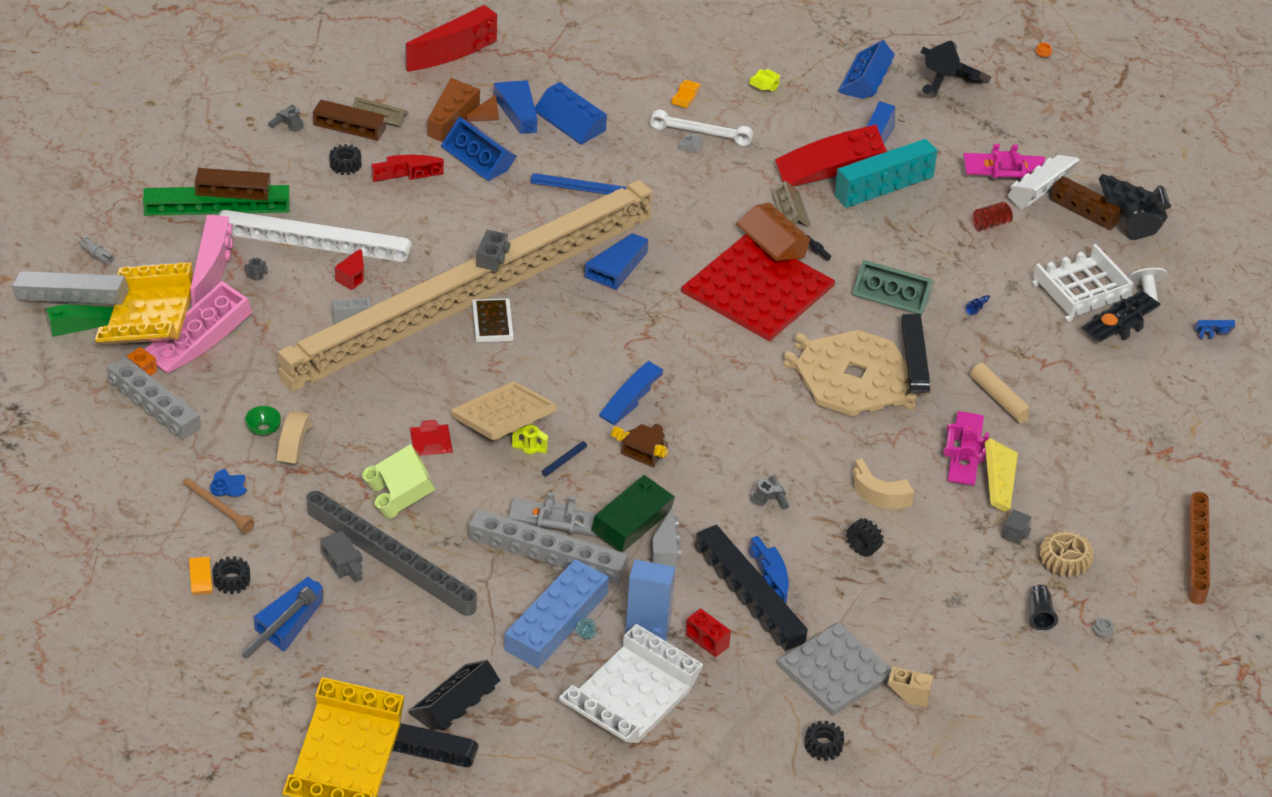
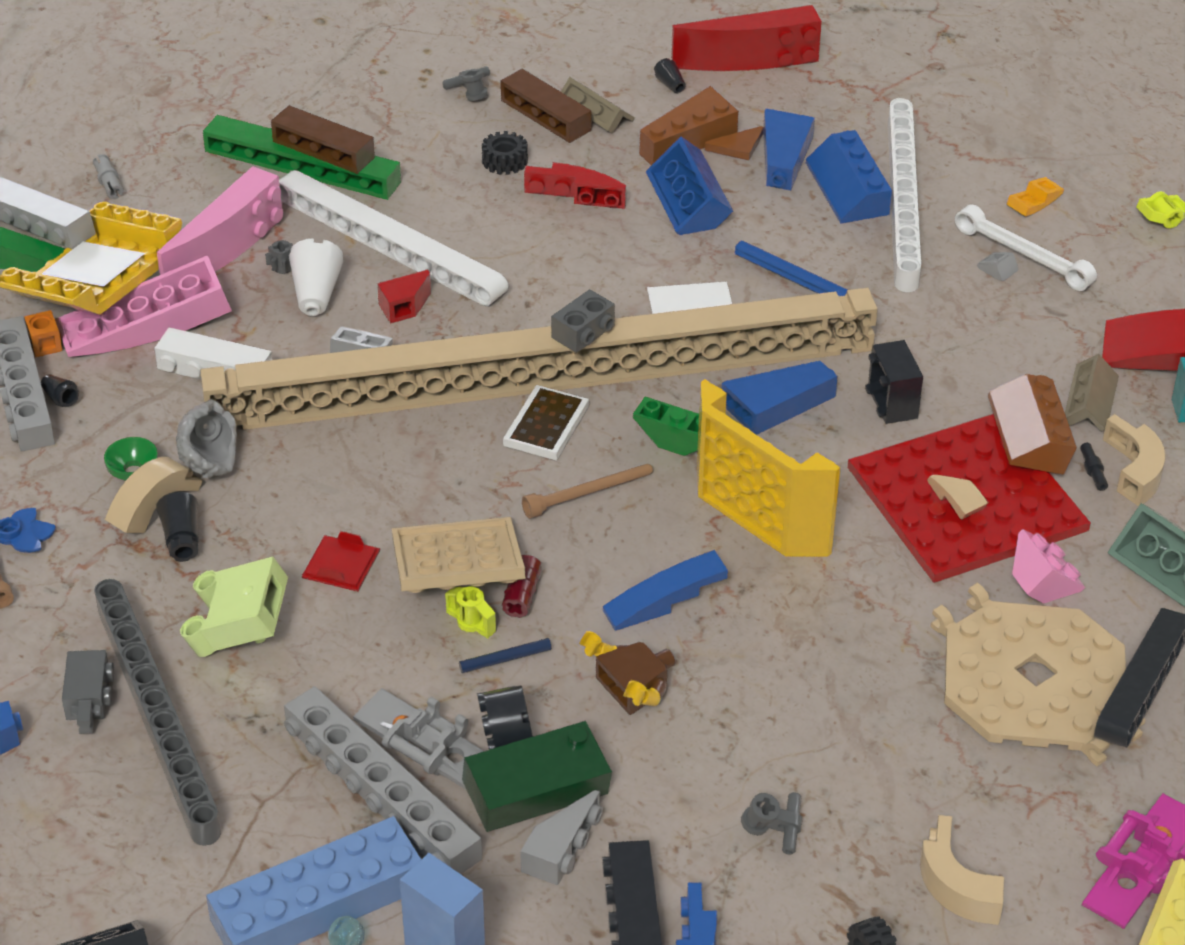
camera: 30 degrees right, 0 degrees up
none -> black cone [41,374,79,407]
none -> white sticker [42,242,145,286]
none -> white brick [155,327,272,379]
none -> black plant [156,492,199,562]
none -> light grey hair [176,399,237,478]
none -> white cone [289,239,343,316]
none -> black brick [477,685,533,750]
none -> dark red axle [502,555,542,618]
none -> medium nougat piece [522,464,653,519]
none -> green slope [633,396,699,456]
none -> white sticker [647,282,732,314]
none -> black cone [654,58,686,93]
none -> yellow slope [697,379,840,557]
none -> black container [865,340,923,424]
none -> white beam [888,98,921,292]
none -> tan slope [927,475,988,519]
none -> bright pink slope [1012,529,1085,604]
none -> tan arch [1103,414,1165,506]

